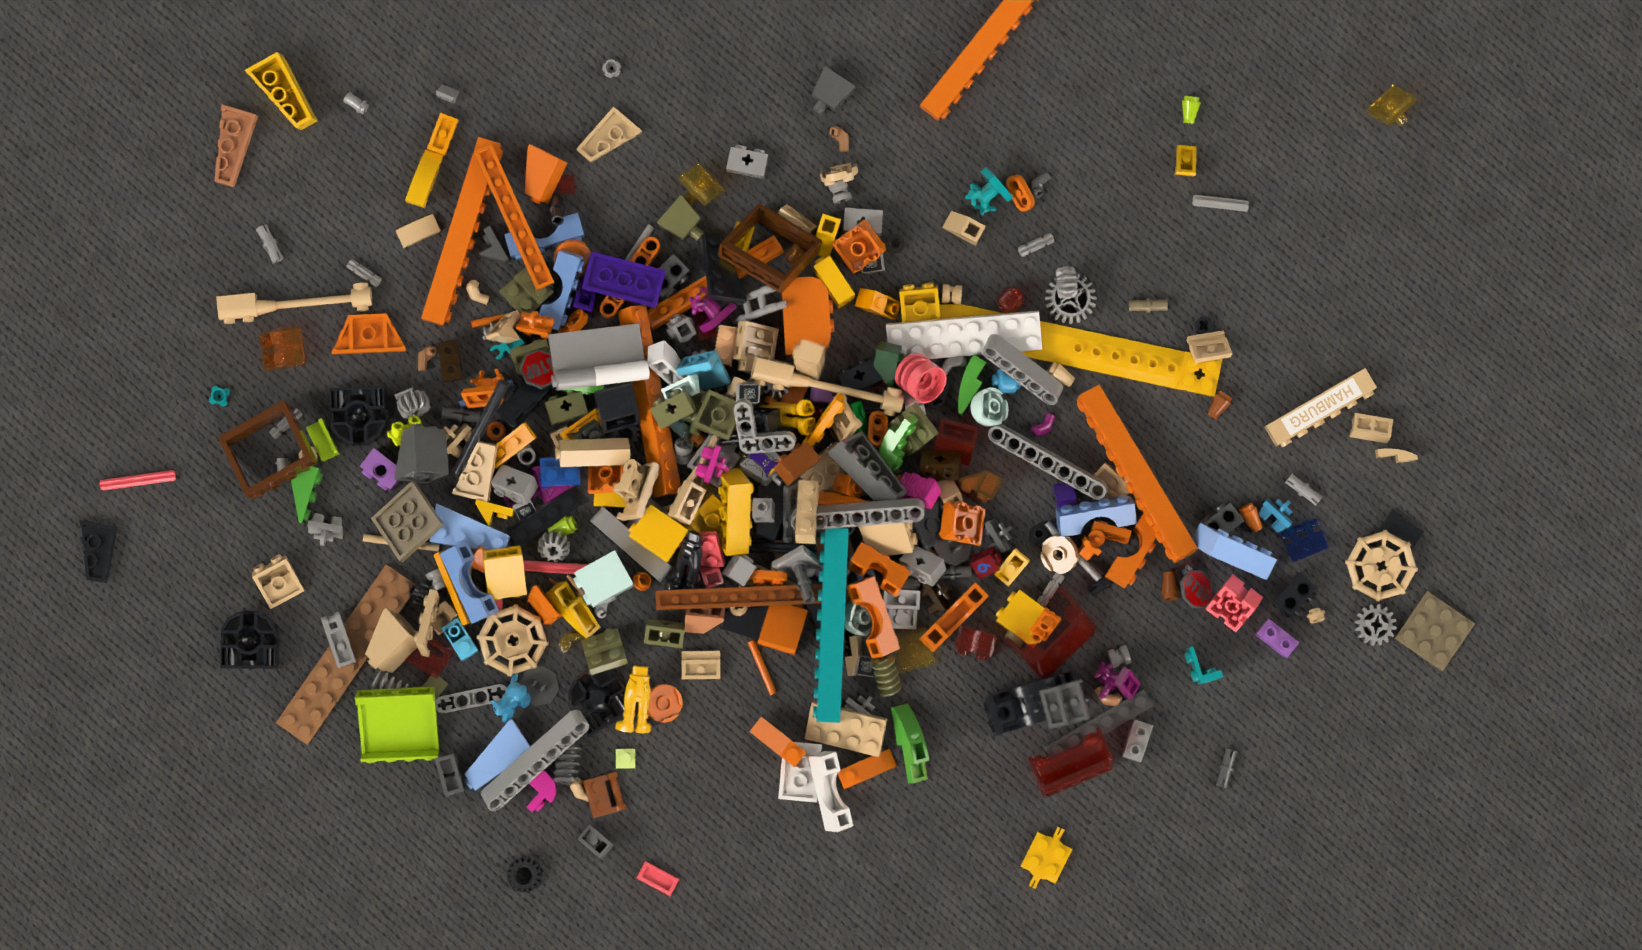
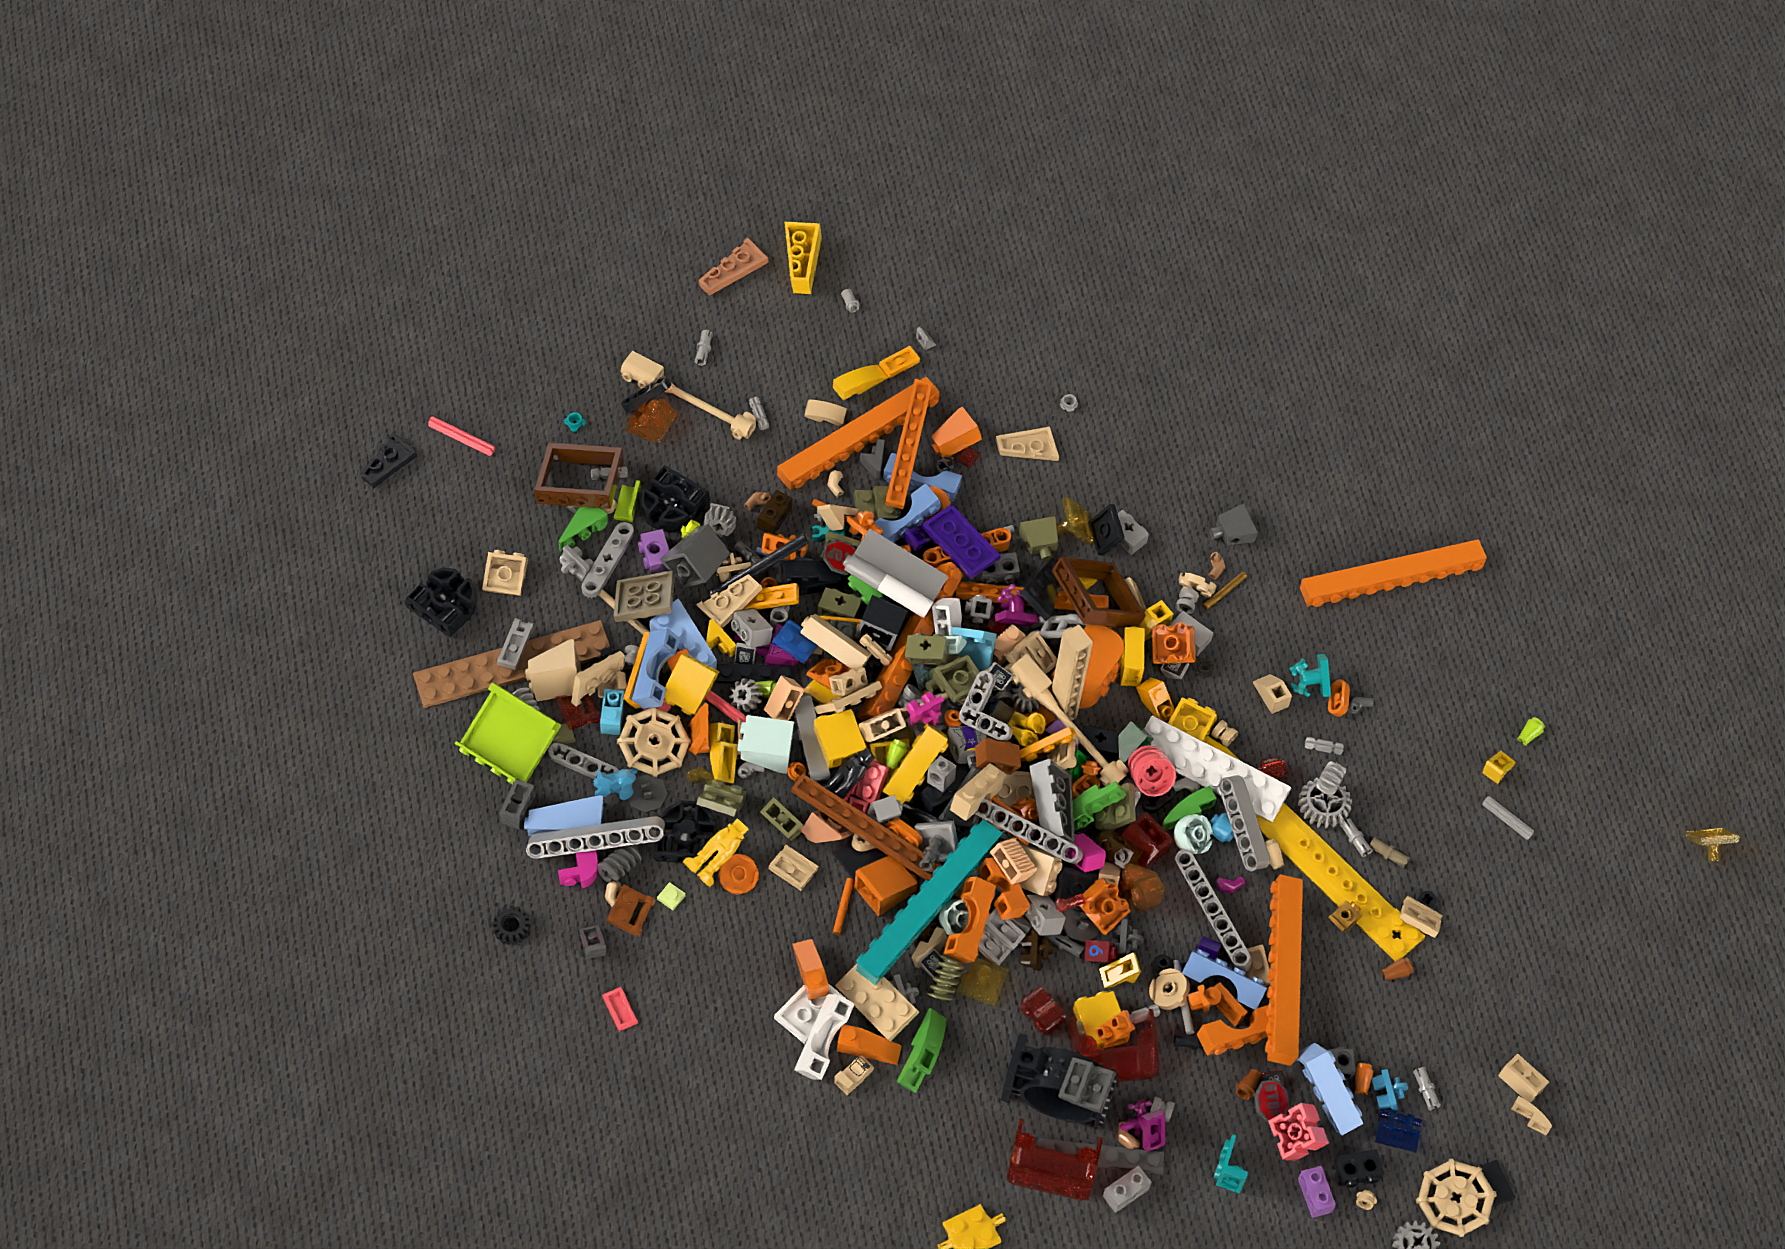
camera: 30 degrees right, 25 degrees down
orange wing [332,313,406,355] -> none
orange arch [919,582,989,653] -> none
tan brick [1265,368,1377,448] -> none
none -> light grey piece [581,522,634,598]
none -> black beam [621,376,671,413]
none -> light nougat brick [764,675,805,721]
none -> tan leg [834,1055,874,1095]
none -> tan axle [859,634,893,666]
none -> lime cone [885,739,909,770]
none -> orange plate [944,709,962,727]
none -> light nougat brick [990,838,1037,885]
none -> clear red arm [1055,894,1085,913]
none -> orange plate [1081,760,1101,775]
none -> black tile [1088,504,1125,555]
none -> pearl gold bar [1202,572,1247,610]
none -> pearl gold brick [1328,901,1362,933]
none -> light grey pin [1340,818,1372,857]

